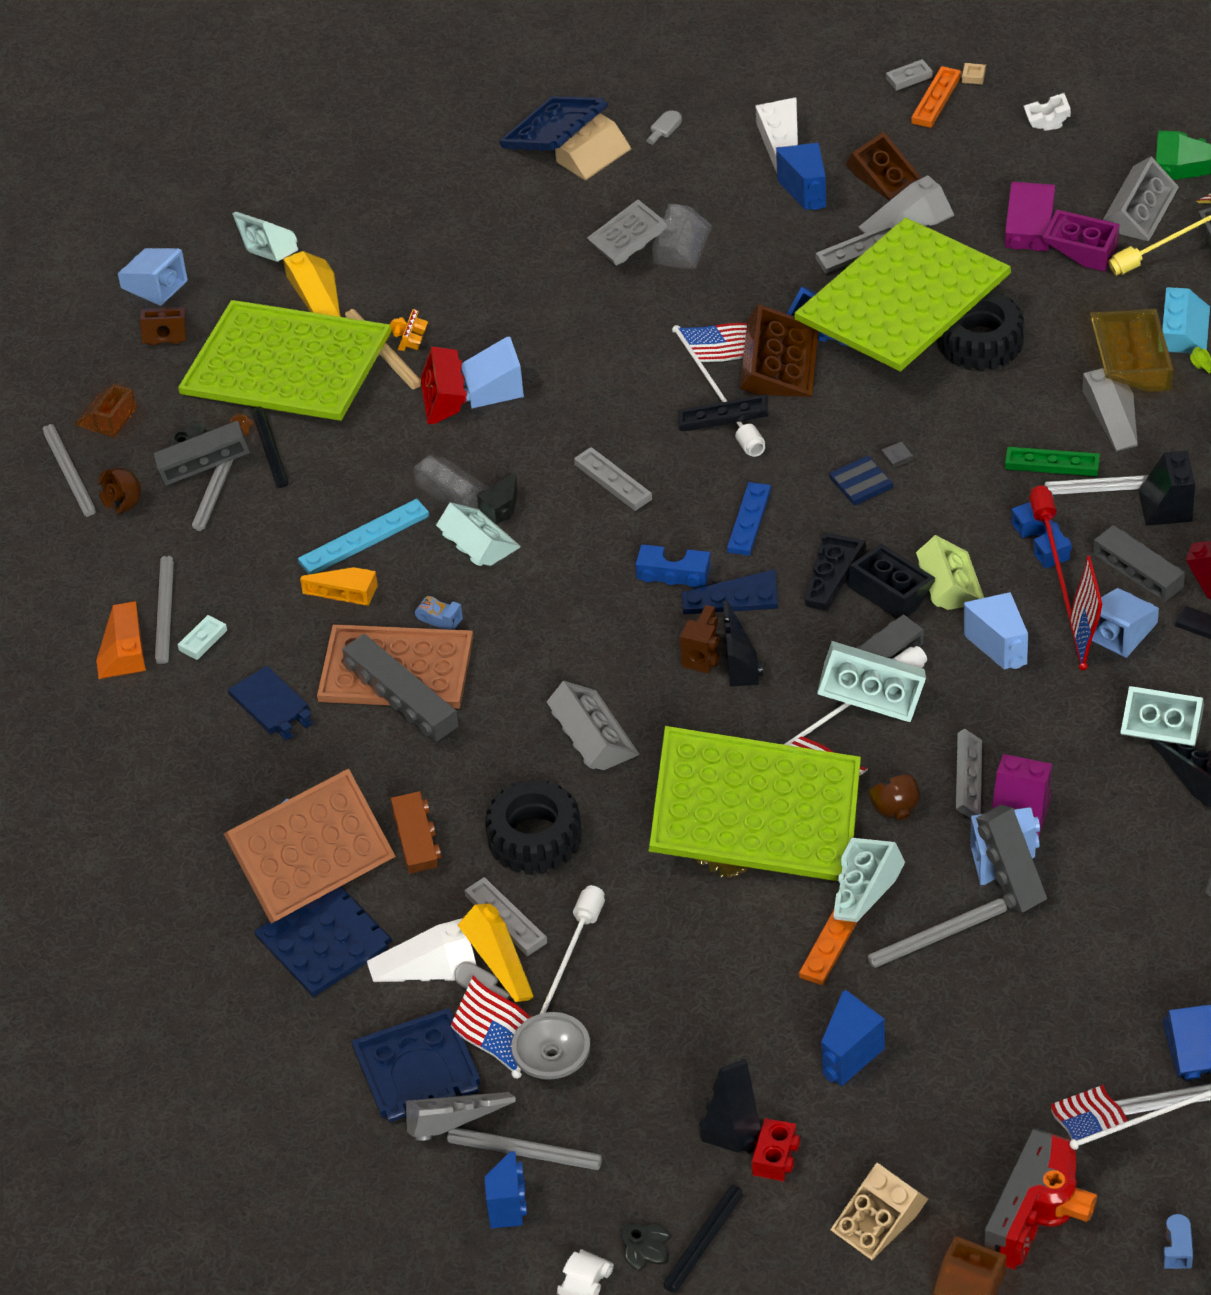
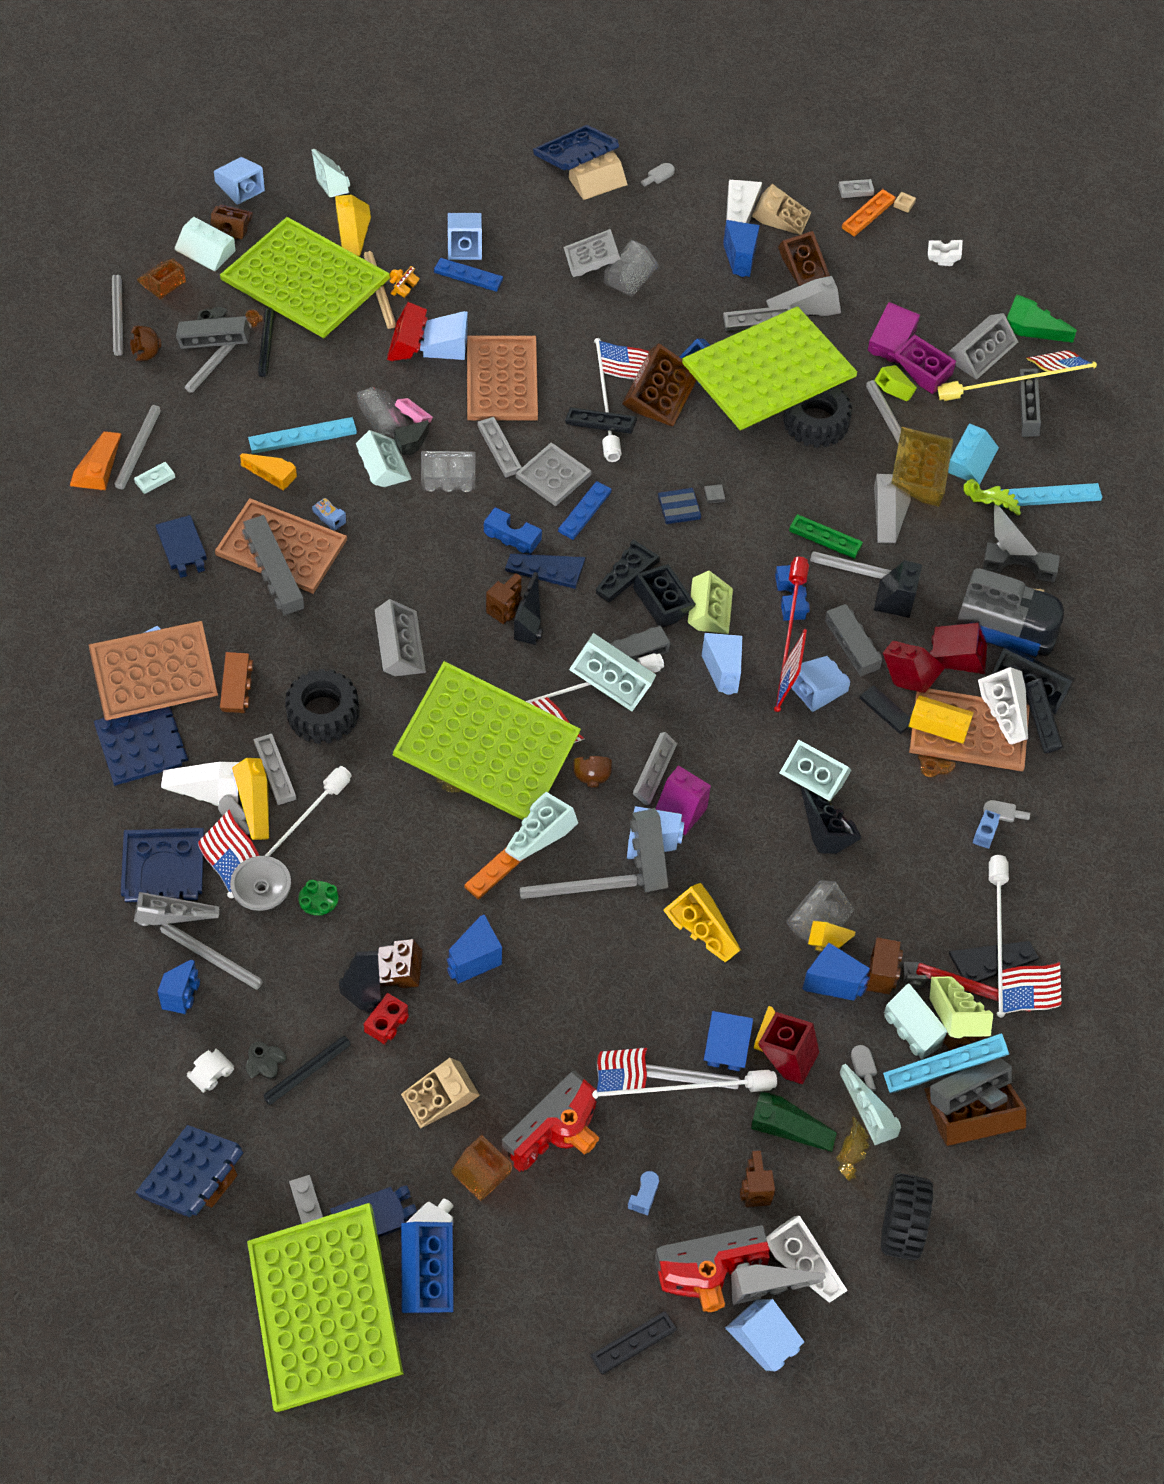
camera: 10 degrees right, 10 degrees up
none -> light aqua slope [175,217,235,271]
none -> green dish [298,880,339,915]
none -> brick [378,939,423,988]
none -> bright pink plate [395,398,433,423]
none -> clear slope [421,451,476,492]
none -> blue plate [434,258,503,292]
none -> light blue slope [448,213,482,260]
none -> nougat plate [467,336,538,420]
none -> light grey plate [516,442,591,506]
none -> yellow wedge [664,883,741,962]
none -> tan slope [752,184,811,235]
none -> light grey axle [866,380,916,462]
none -> lime slope [874,365,917,401]

